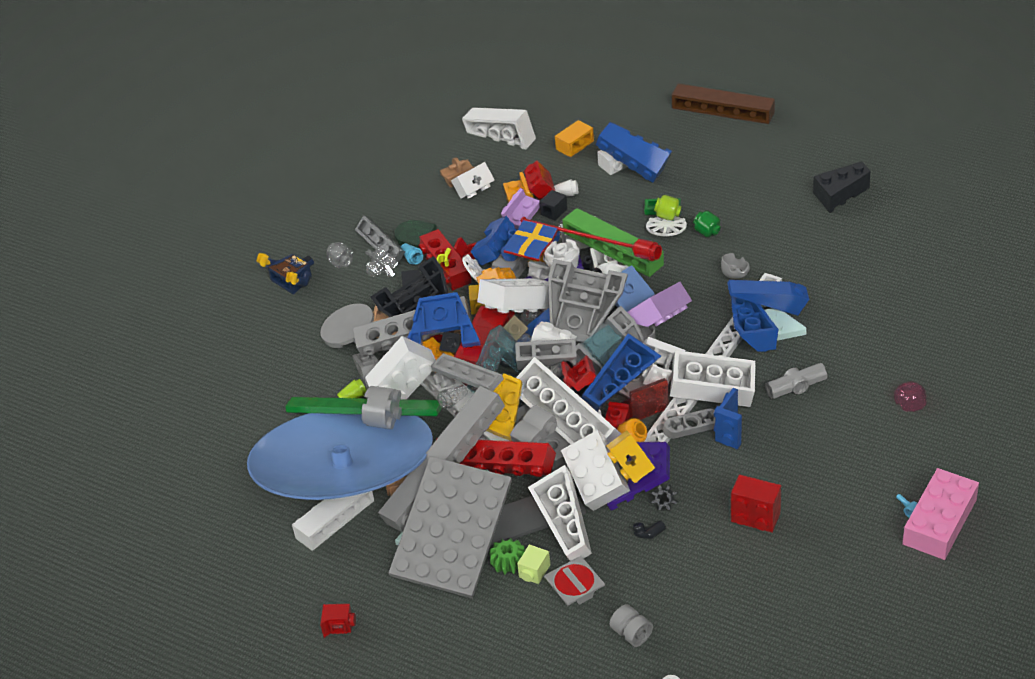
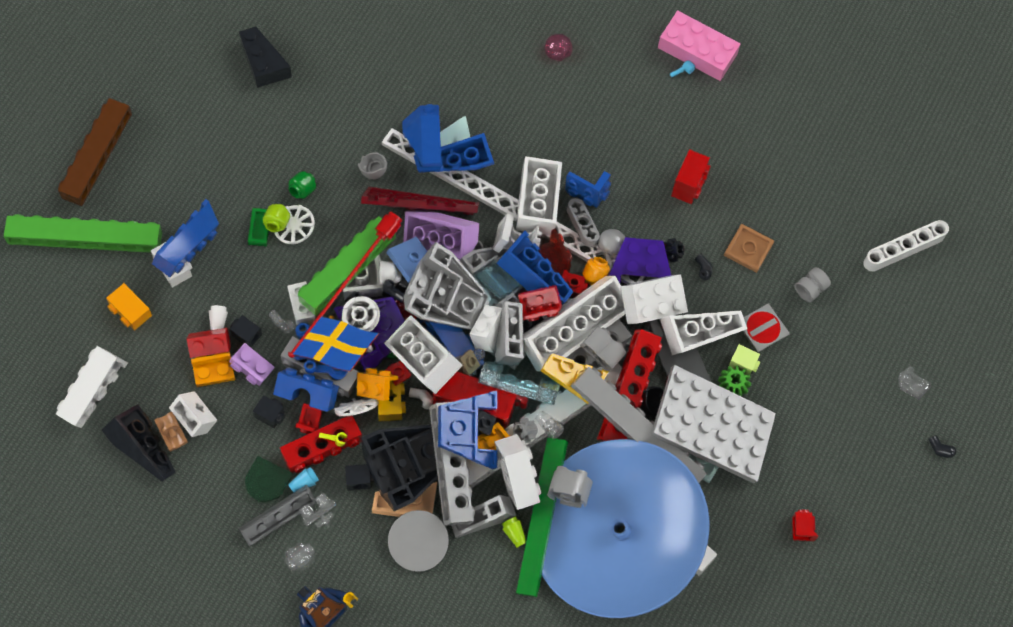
camera: 100 degrees left, 25 degrees up
light grey tile [431,353,504,391] -> none
yellow brick [606,430,655,483] -> none
light grey piece [765,363,827,399] -> none
none -> bright green brick [4,214,162,253]
none -> black wedge [102,404,176,482]
none -> black brick [253,395,285,428]
none -> dark red wing [361,186,480,215]
none -> light grey hair [598,229,625,257]
none -> medium nougat tile [724,224,774,273]

